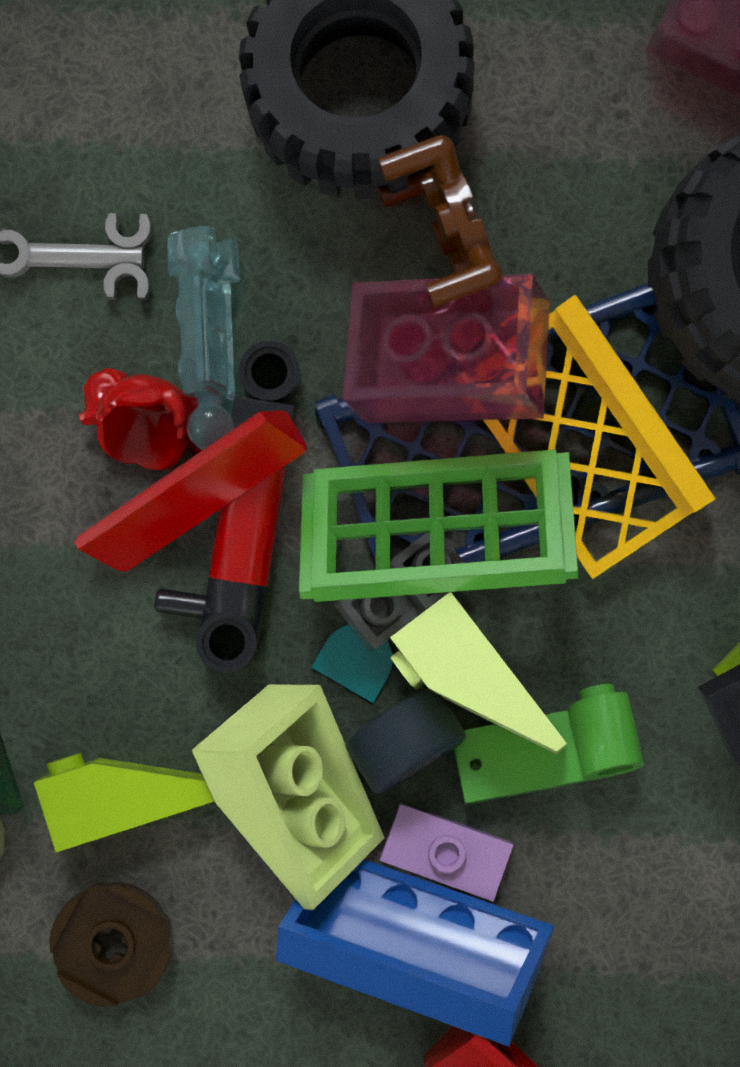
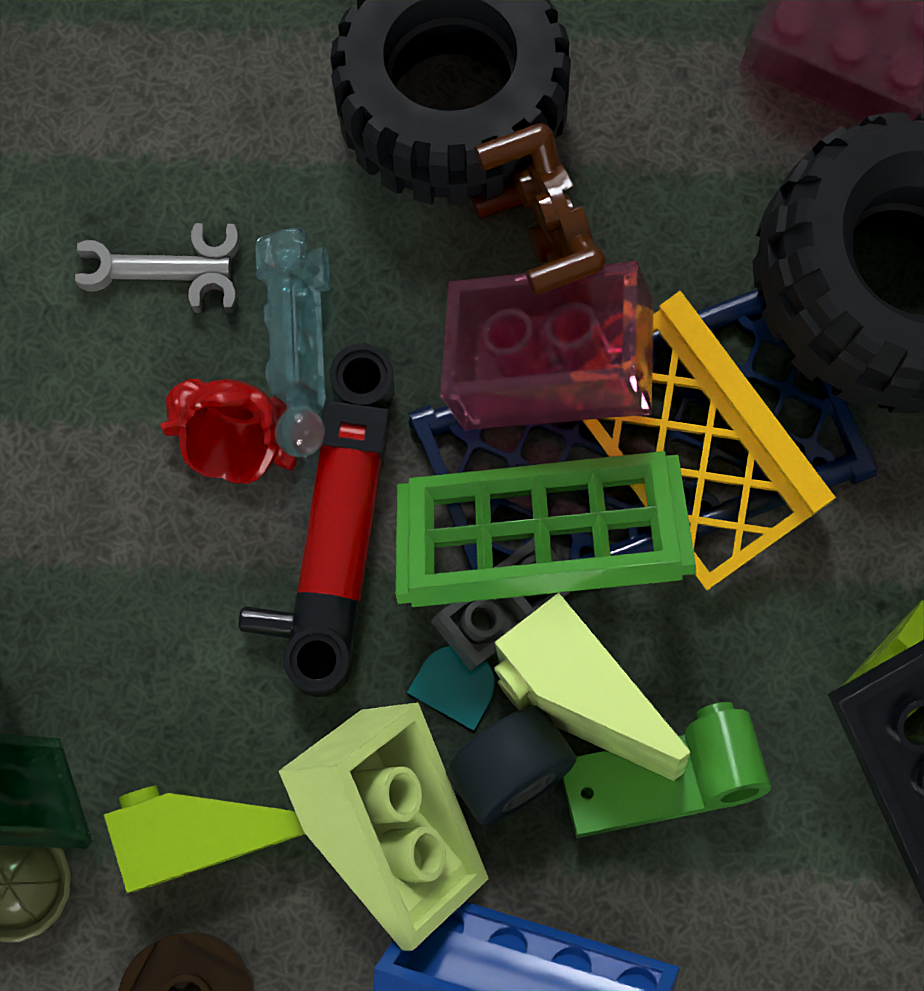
camera: 10 degrees left, 10 degrees down
red slope [74,410,307,572] -> none
lavender plate [380,802,514,901] -> none

